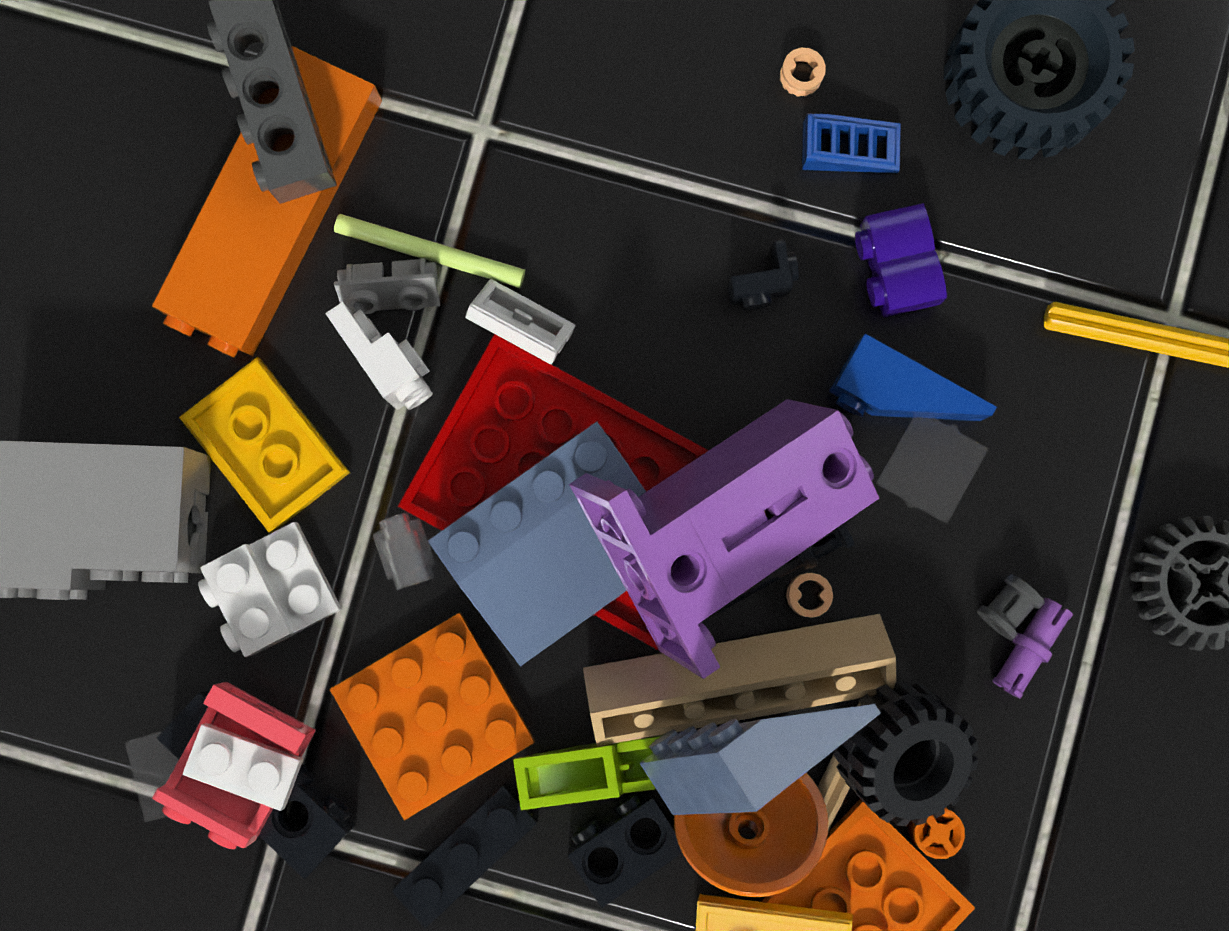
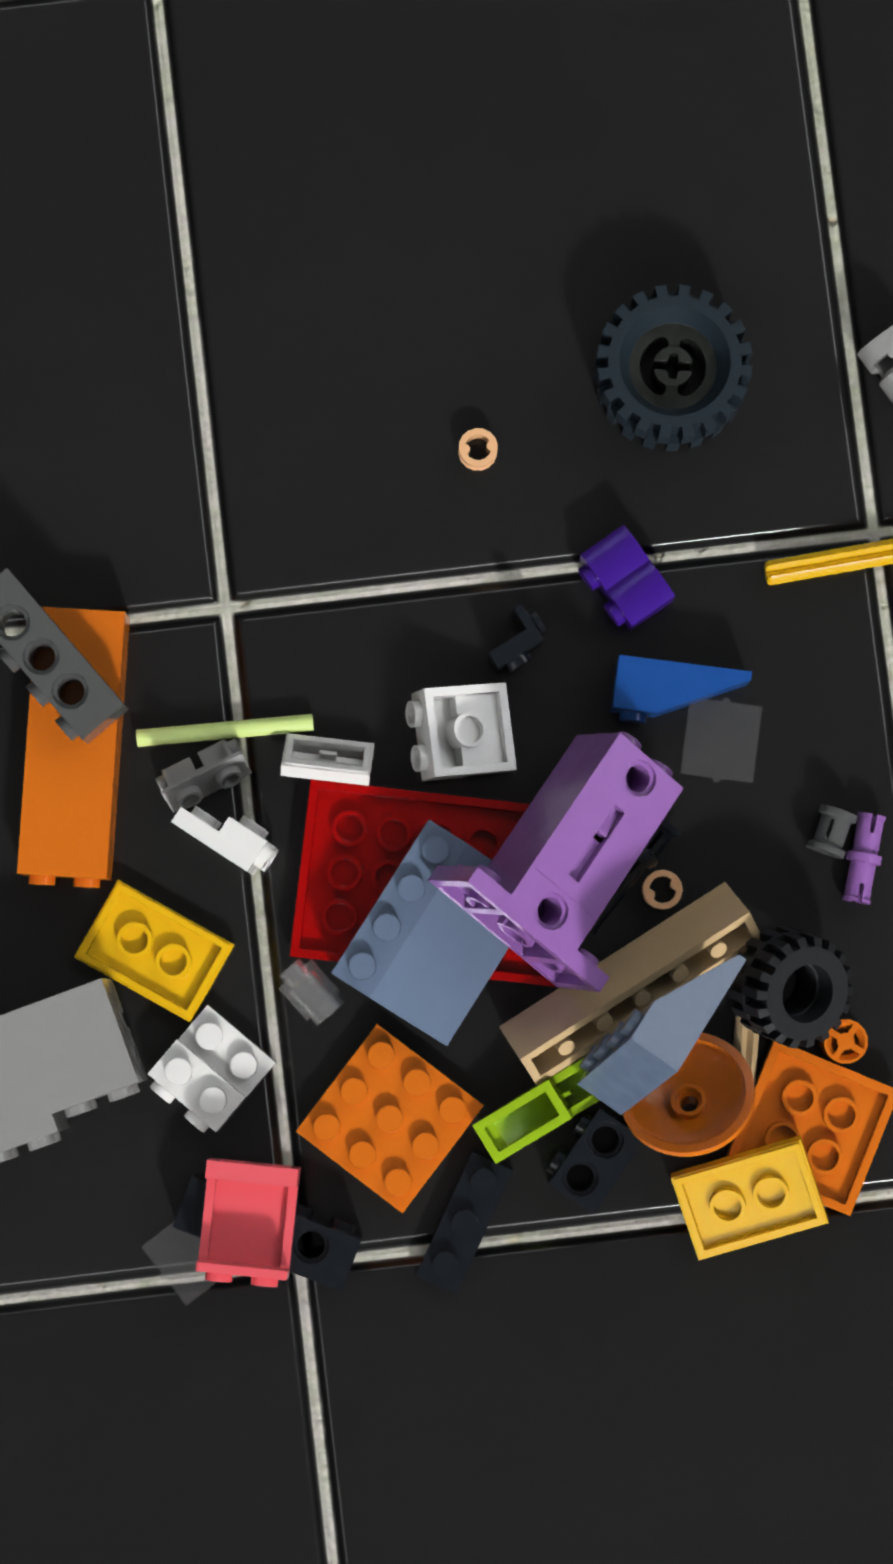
camera: 20 degrees left, 0 degrees up
white plate [182,723,304,811] -> none
blue slope [802,113,901,173] -> none
none -> white plate [405,682,517,781]

